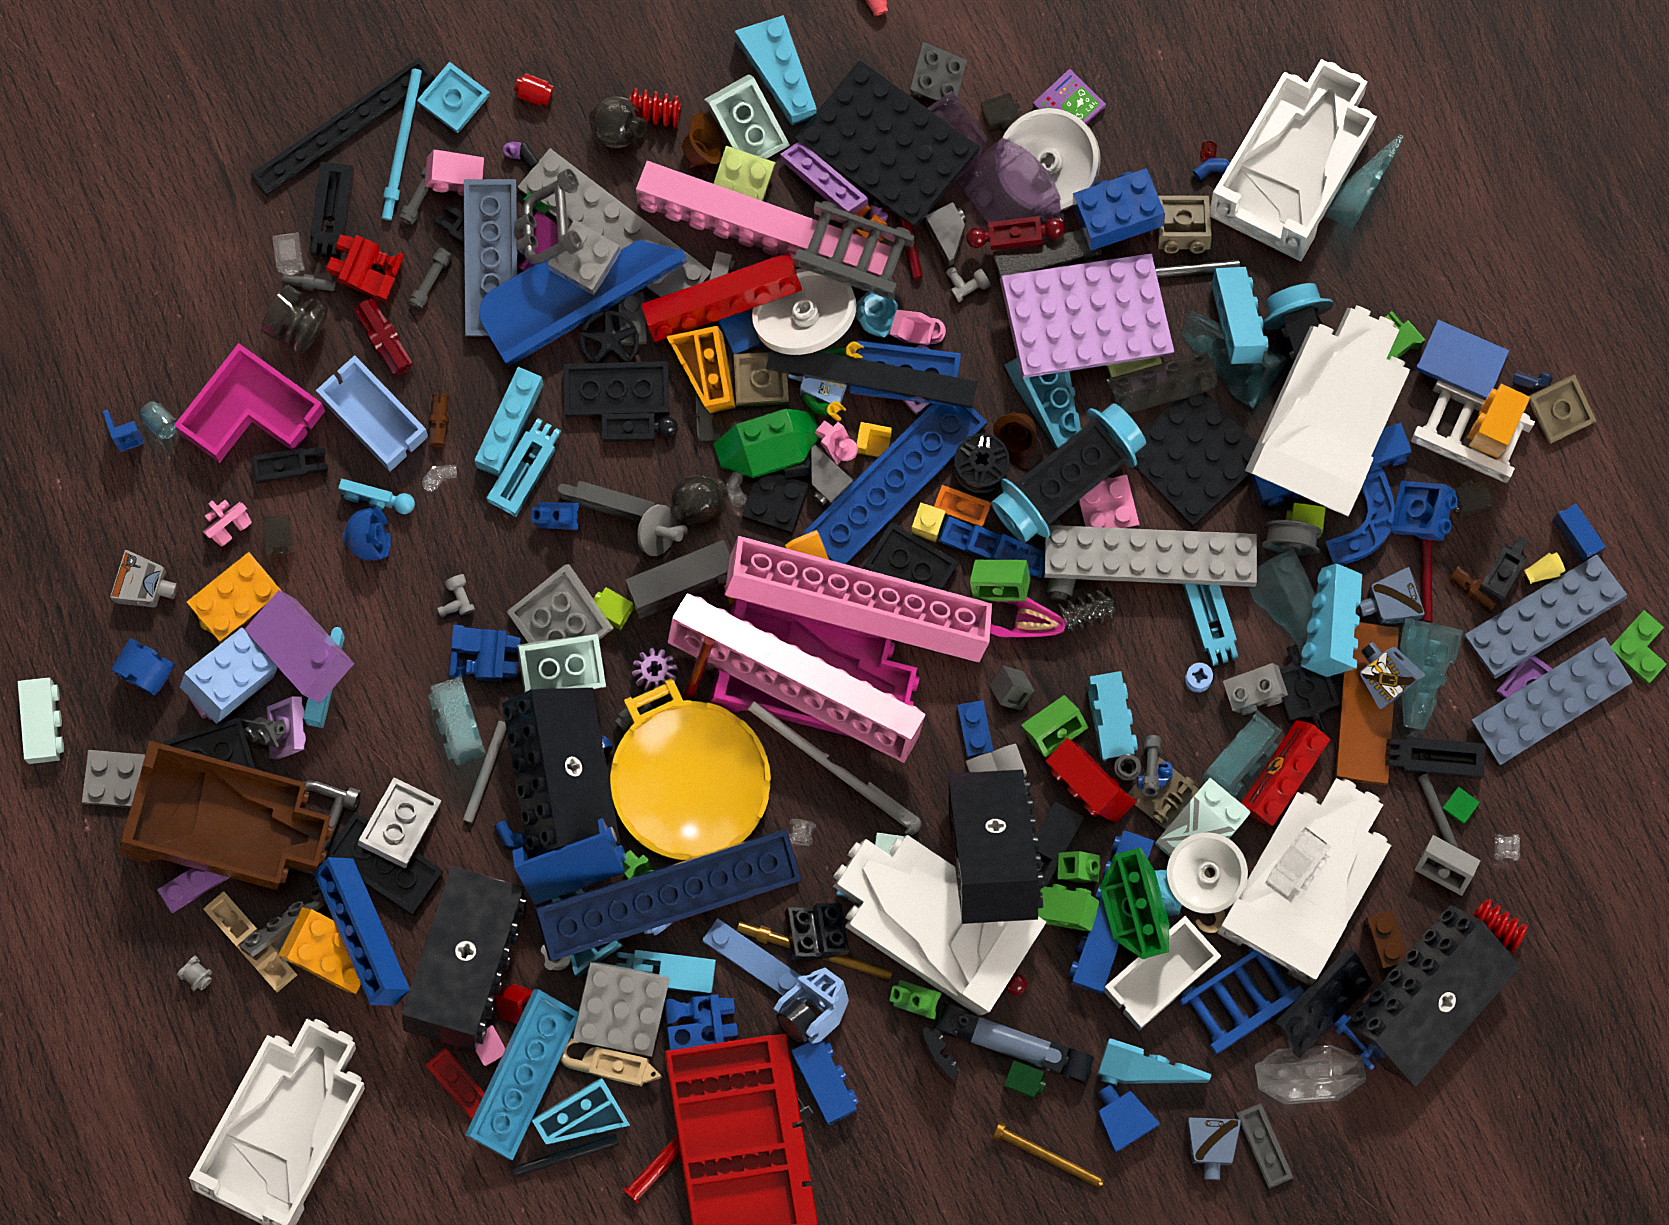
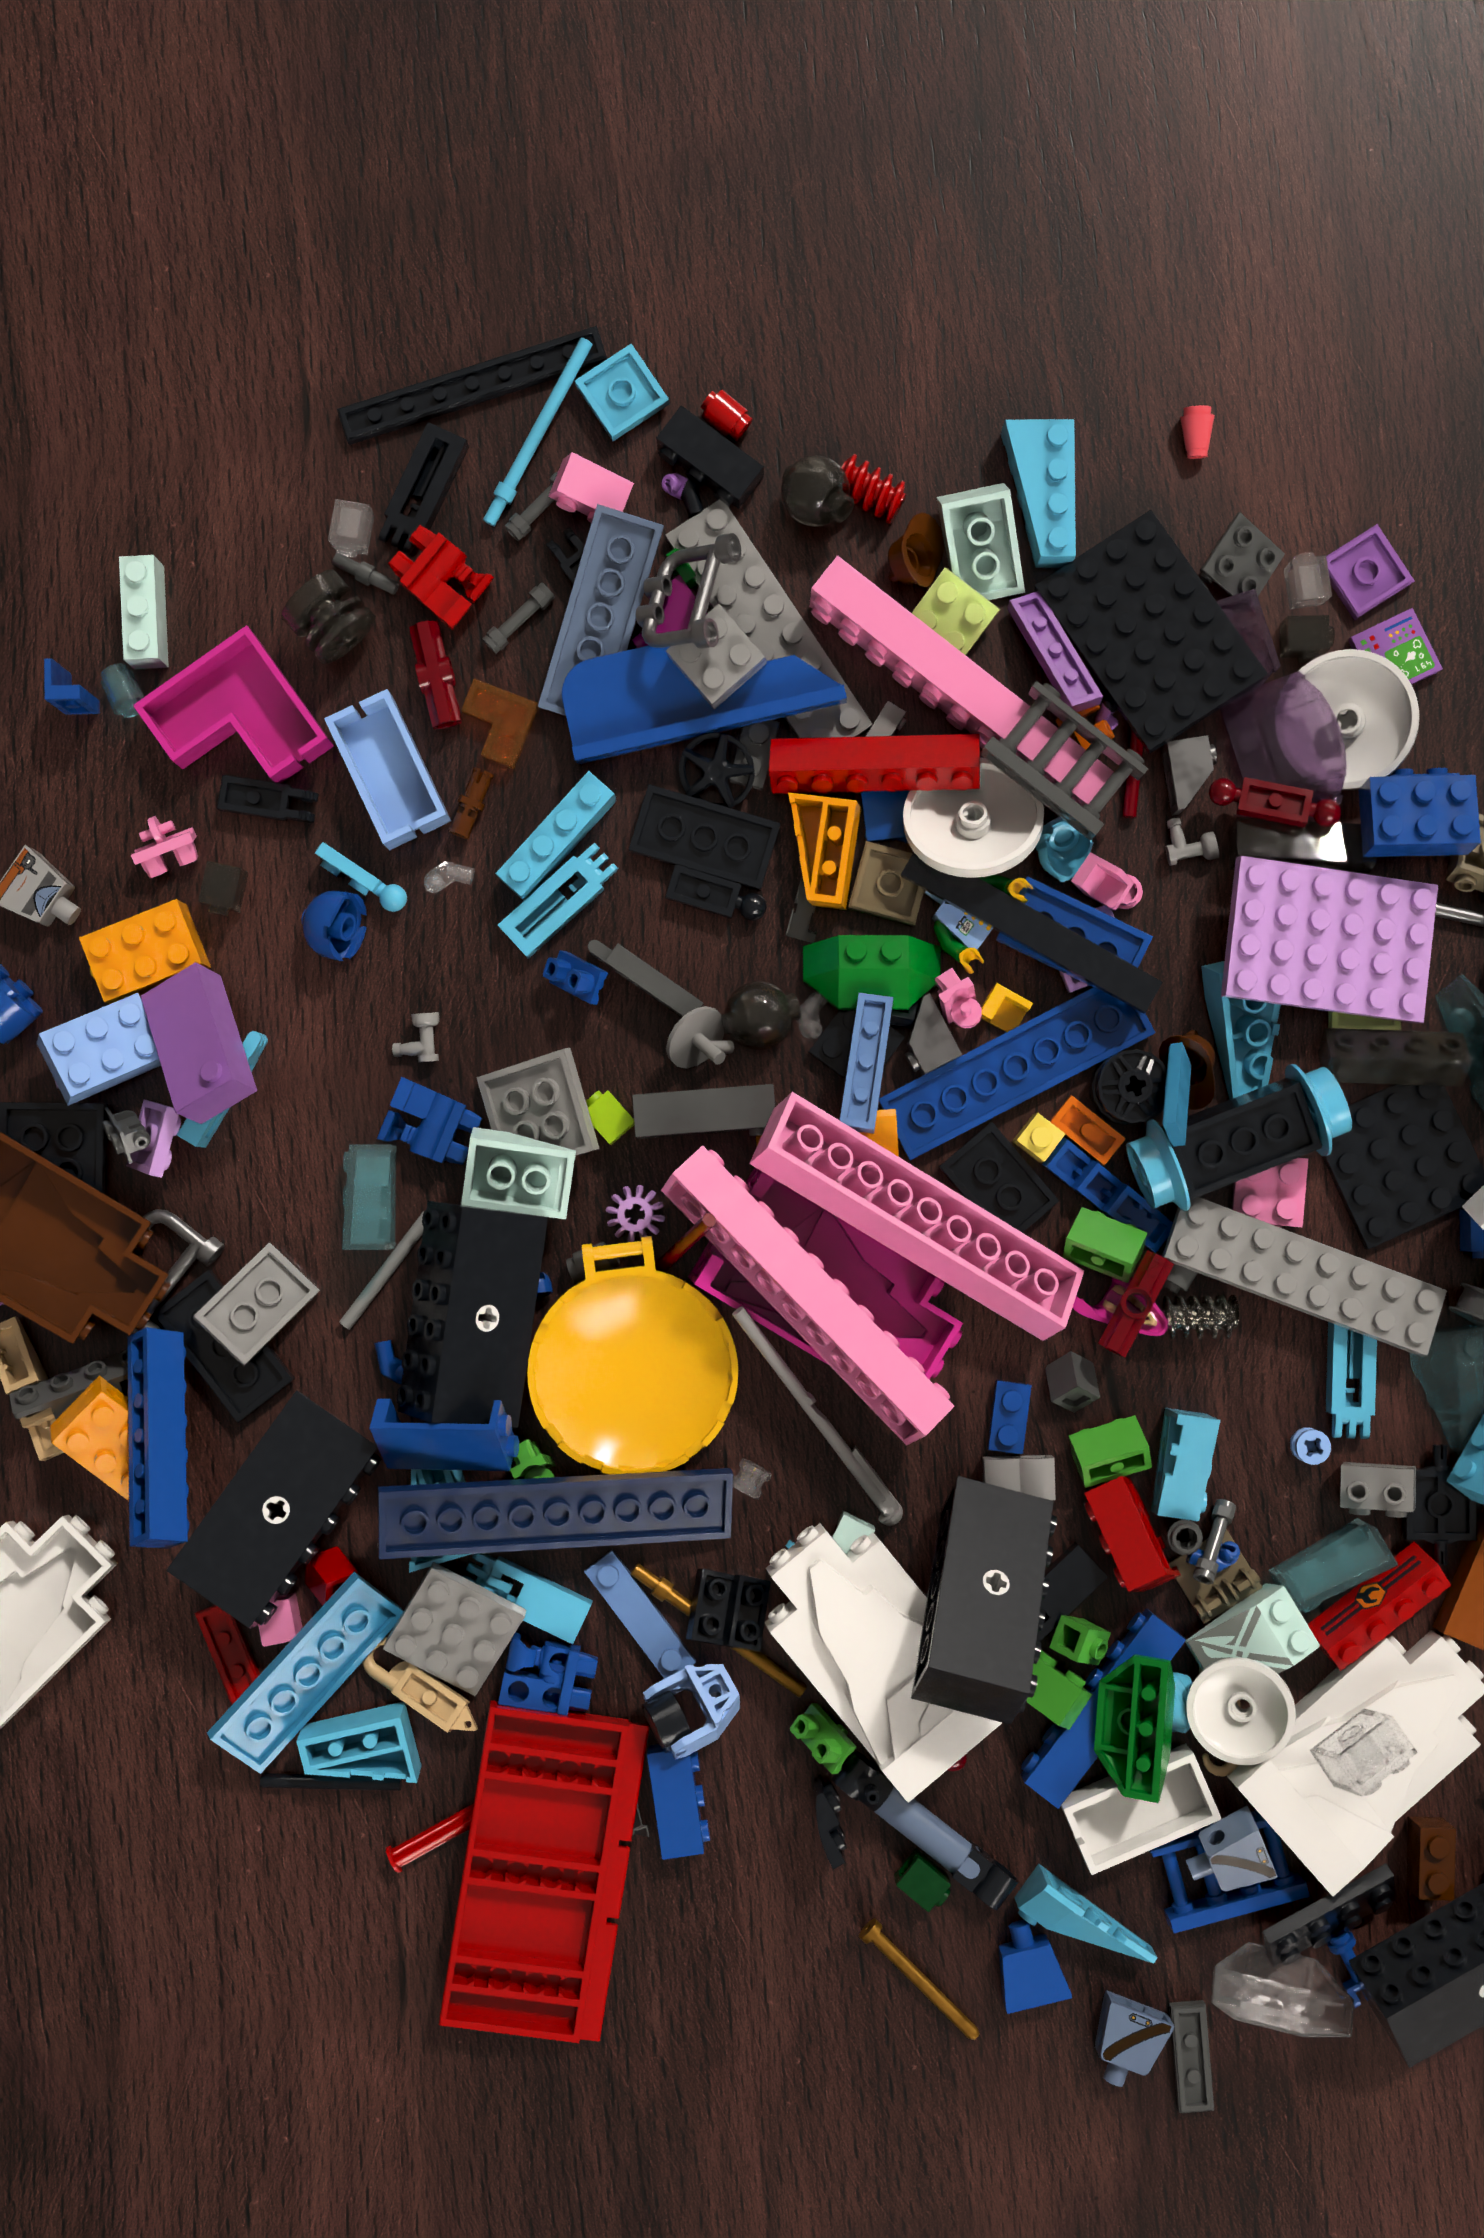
camera: 20 degrees right, 10 degrees up
none -> light aqua brick [119,555,169,669]
none -> clear orange plate [461,679,539,769]
none -> black brick [656,405,764,509]
none -> medium blue plate [840,993,894,1134]
none -> dark red piece [1098,1250,1174,1358]
none -> dark azure tile [1162,1042,1192,1147]
none -> sand blue torso [1186,1806,1278,1891]
none -> clear brick [1284,552,1332,609]
none -> medium lavender tile [1317,524,1415,620]

